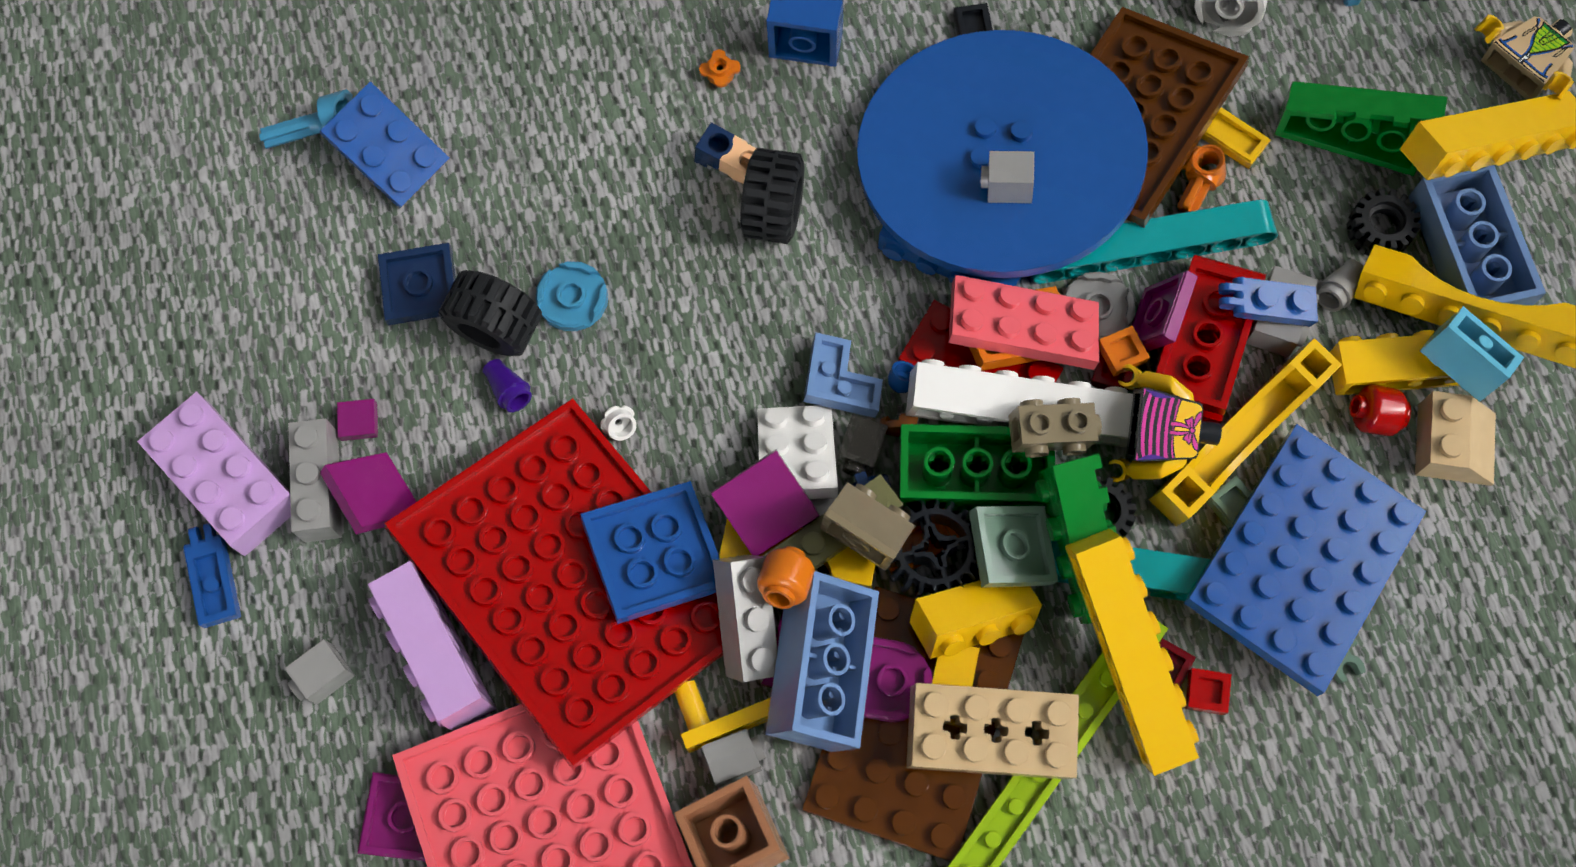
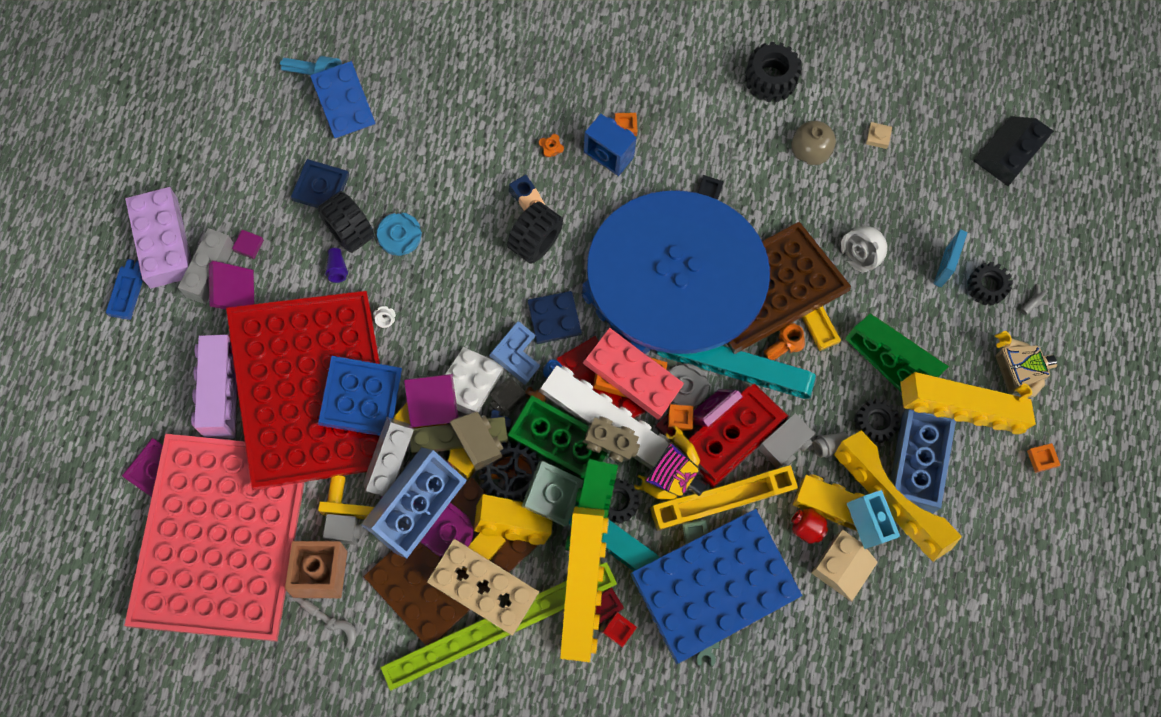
camera: 20 degrees right, 0 degrees up
light grey brick [284,639,356,704] -> none
orange head [757,546,815,609] -> none
light grey brick [981,151,1034,203] -> none
hinge [1218,277,1318,327] -> none
none -> dark blue plate [528,291,582,344]

